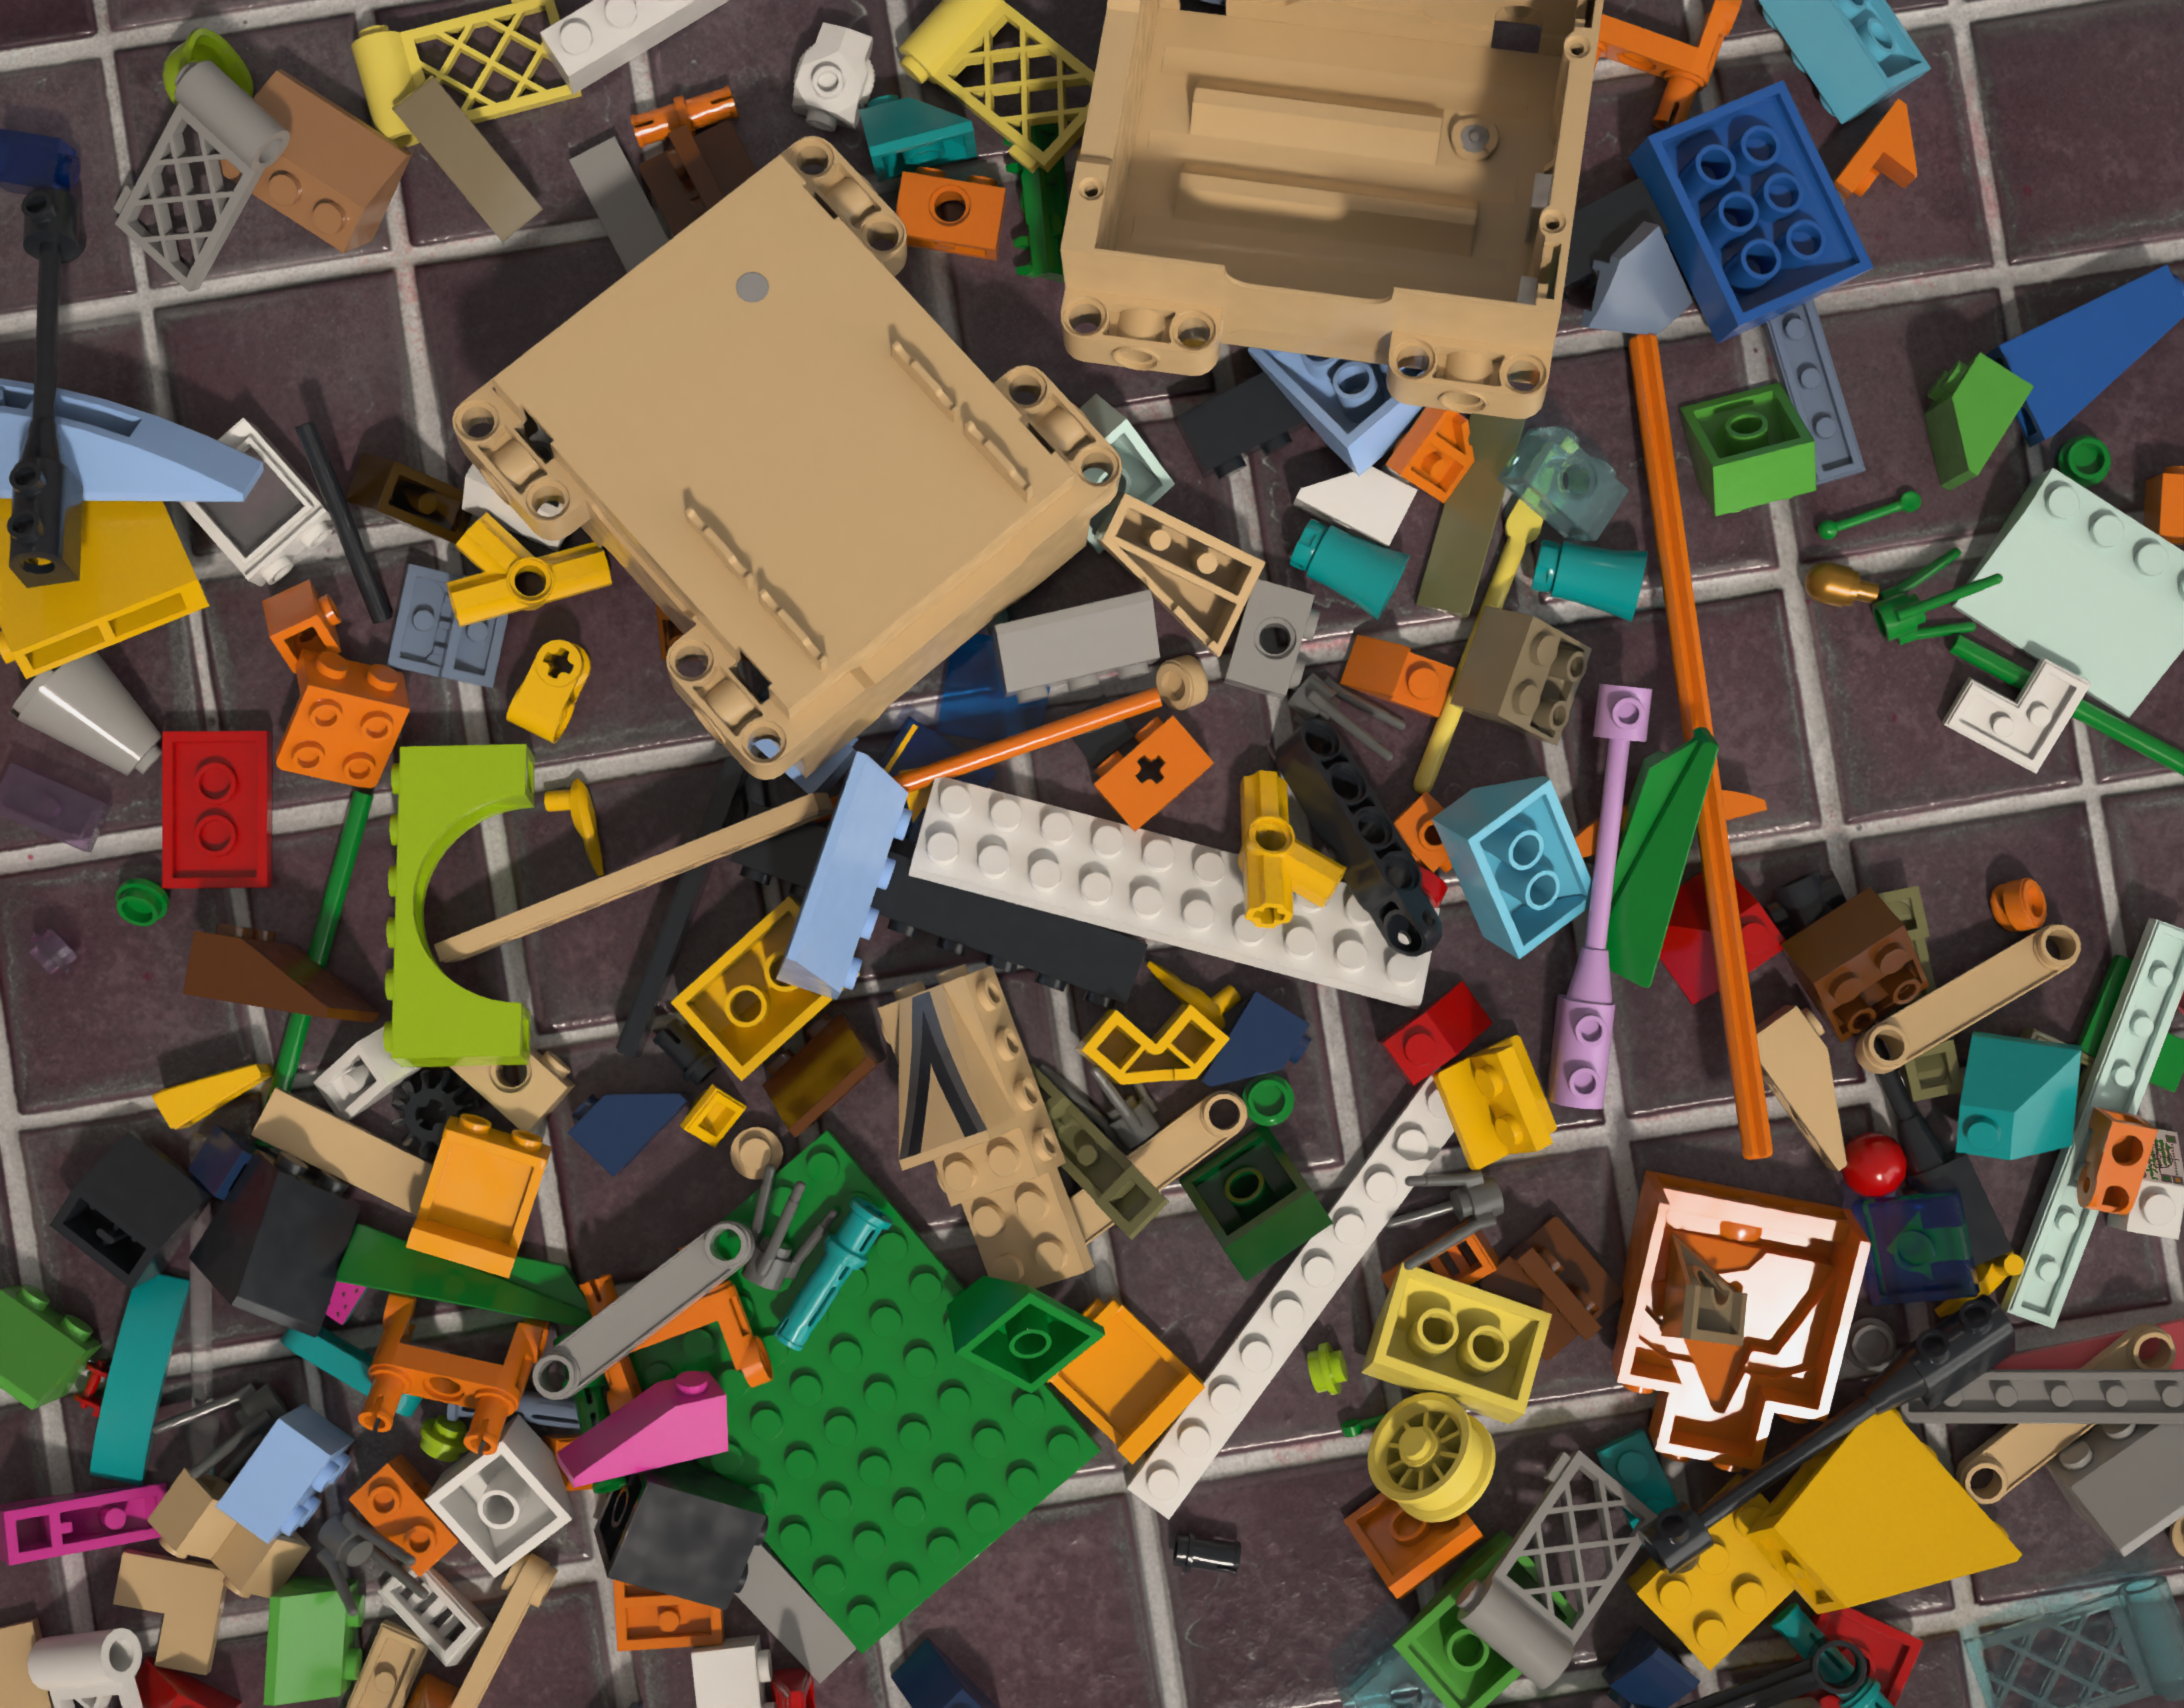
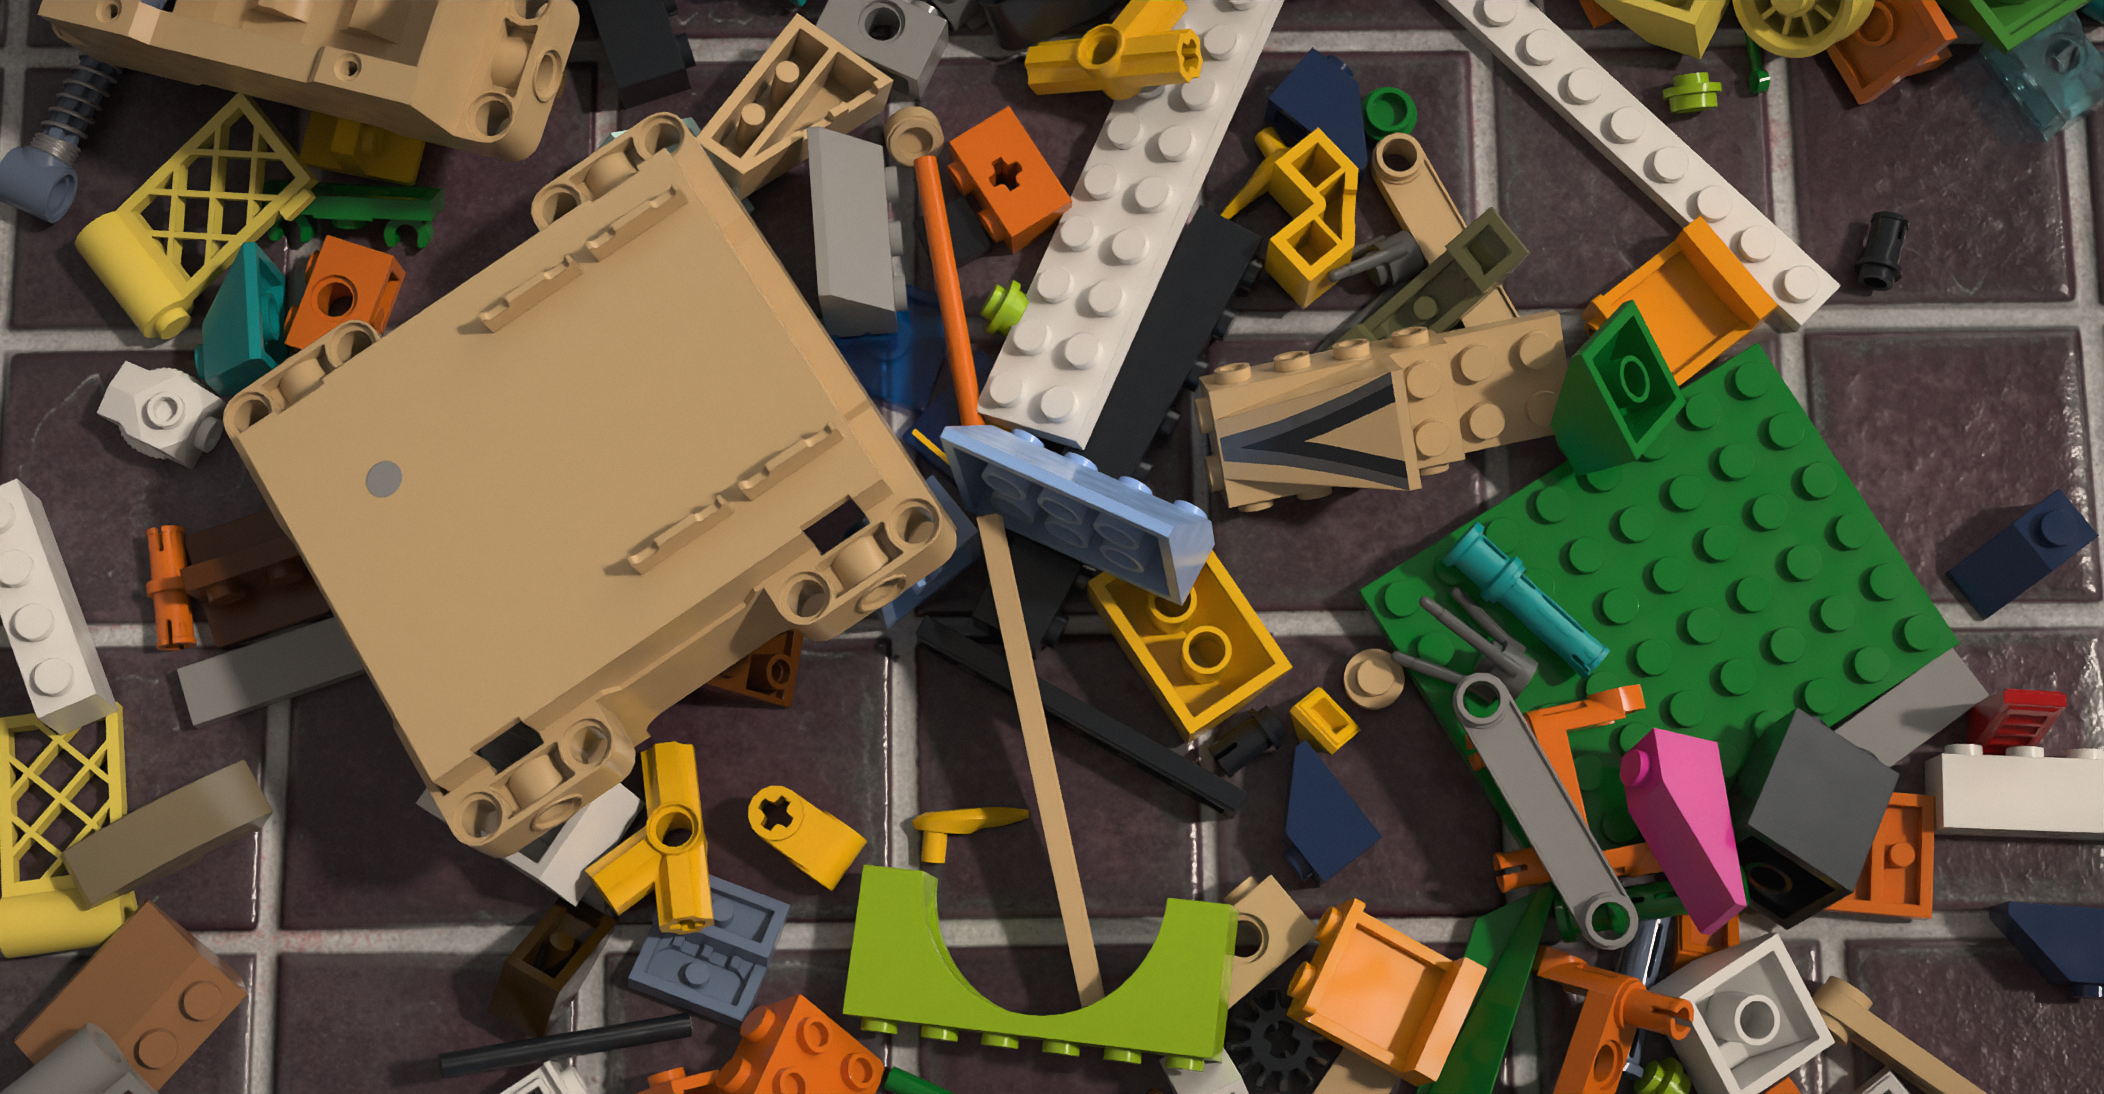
camera: 75 degrees left, 10 degrees down
reddish brown slope [762,1013,886,1138] -> none
dark green slope [1179,1125,1333,1282] -> none
none -> lime plate [979,279,1029,337]

